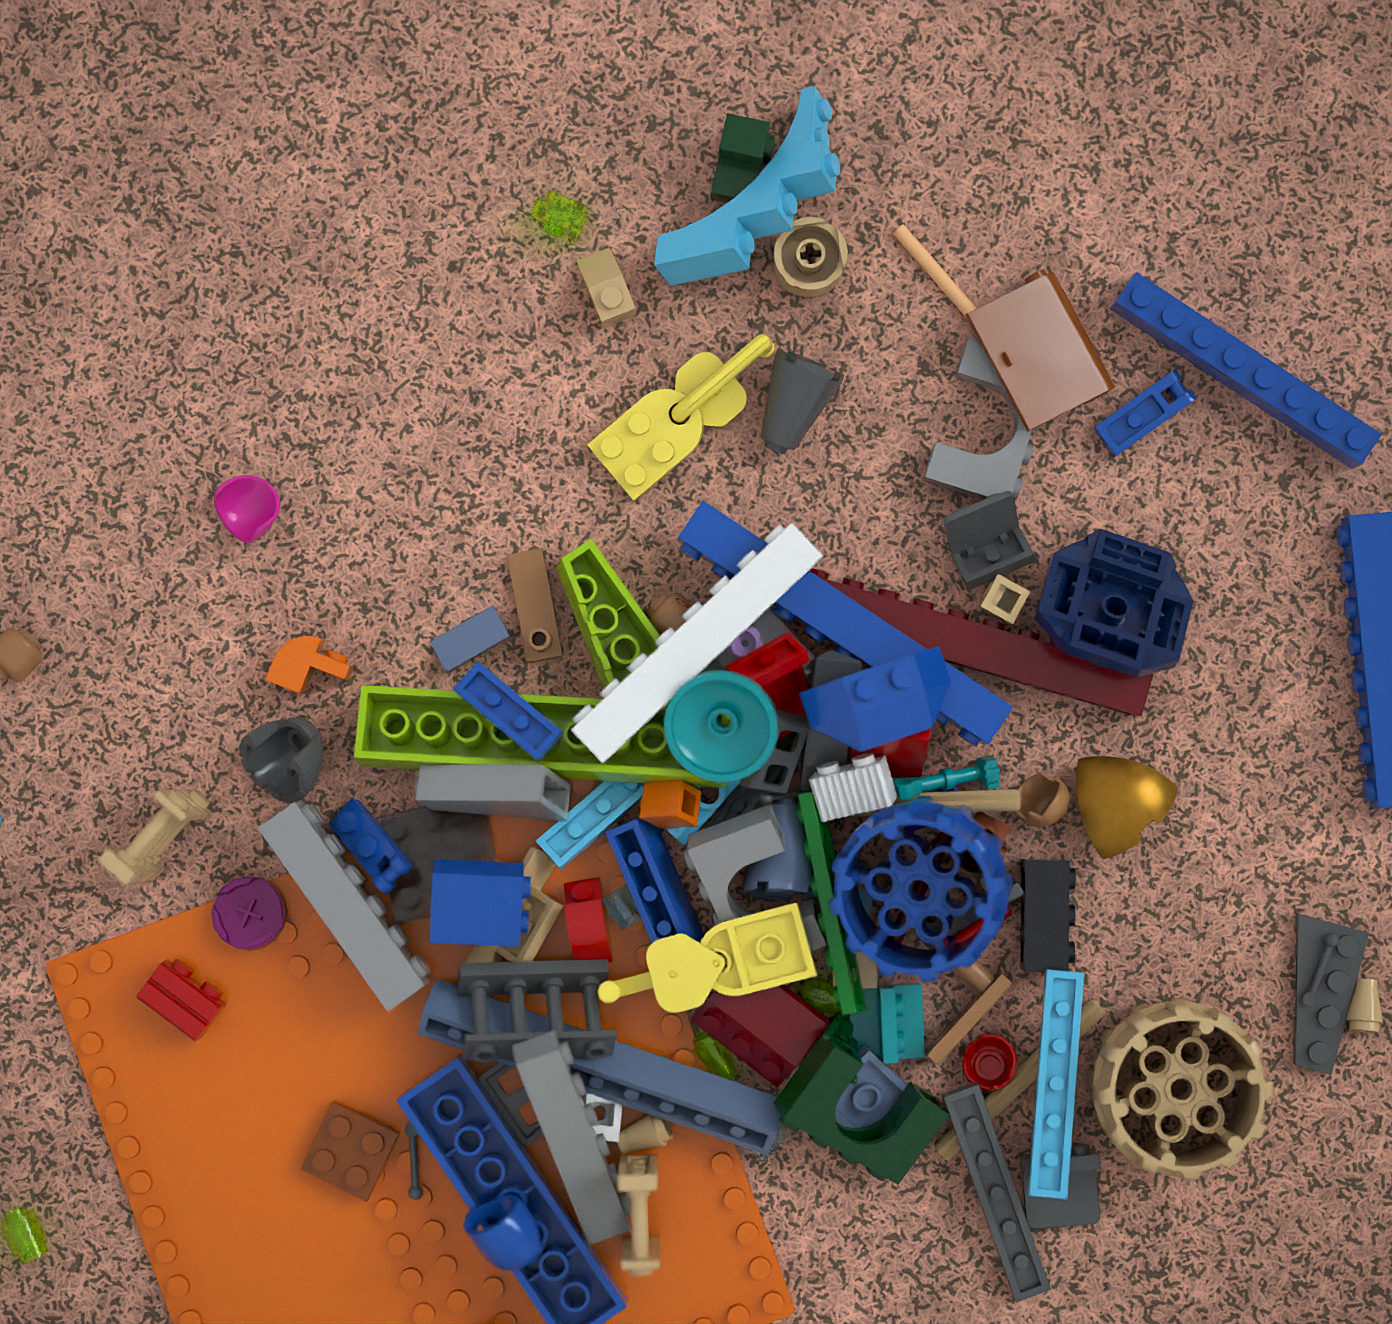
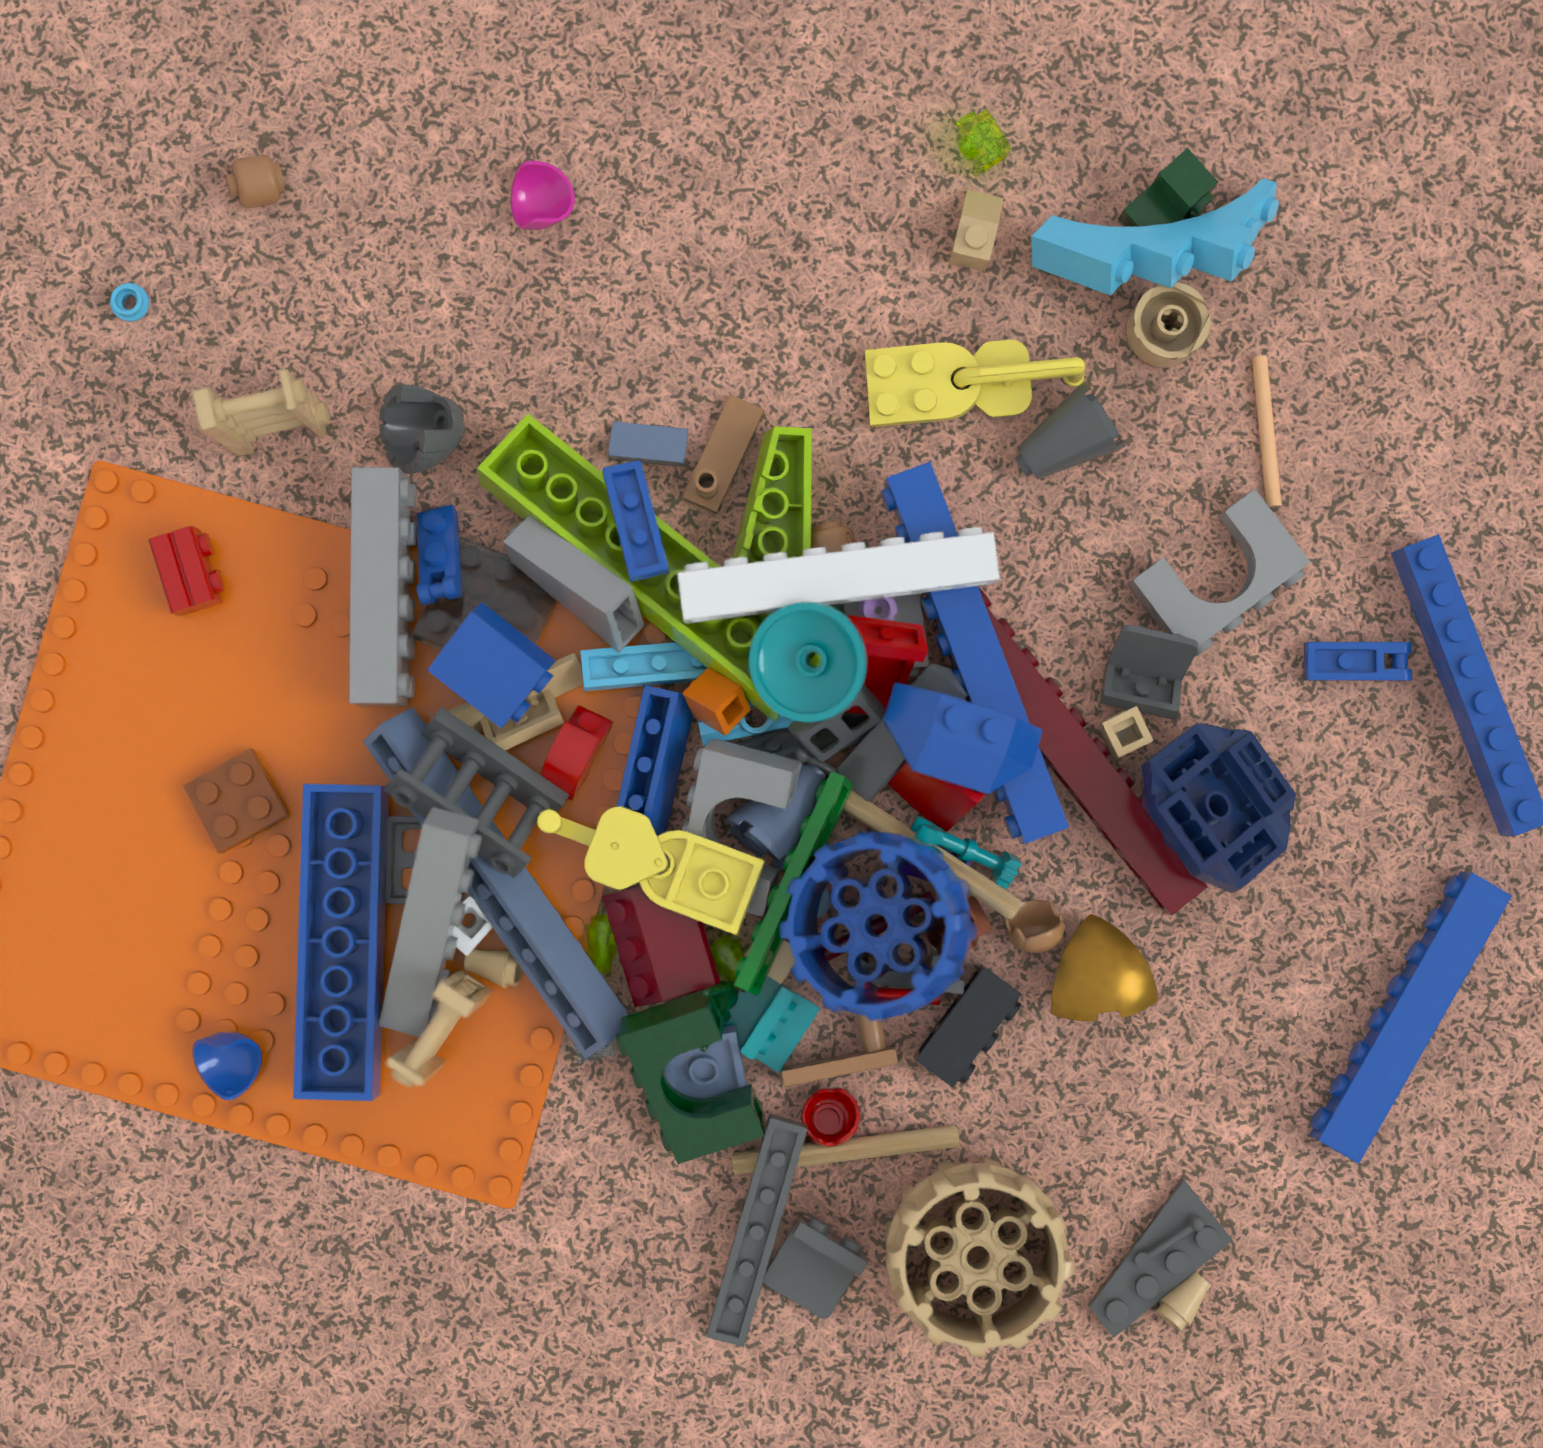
camera: 30 degrees right, 0 degrees up
magenta tile [211,876,287,951] -> none
orange brick [265,636,354,694] -> none
dark grey hinge [405,1122,423,1200] -> none
blue piece [463,1194,543,1271] -> none
clear light blue plate [602,883,641,931] -> none
white brick [809,753,897,822] -> none
door [966,269,1115,432] -> none
medium azure plate [1028,969,1084,1199] -> none

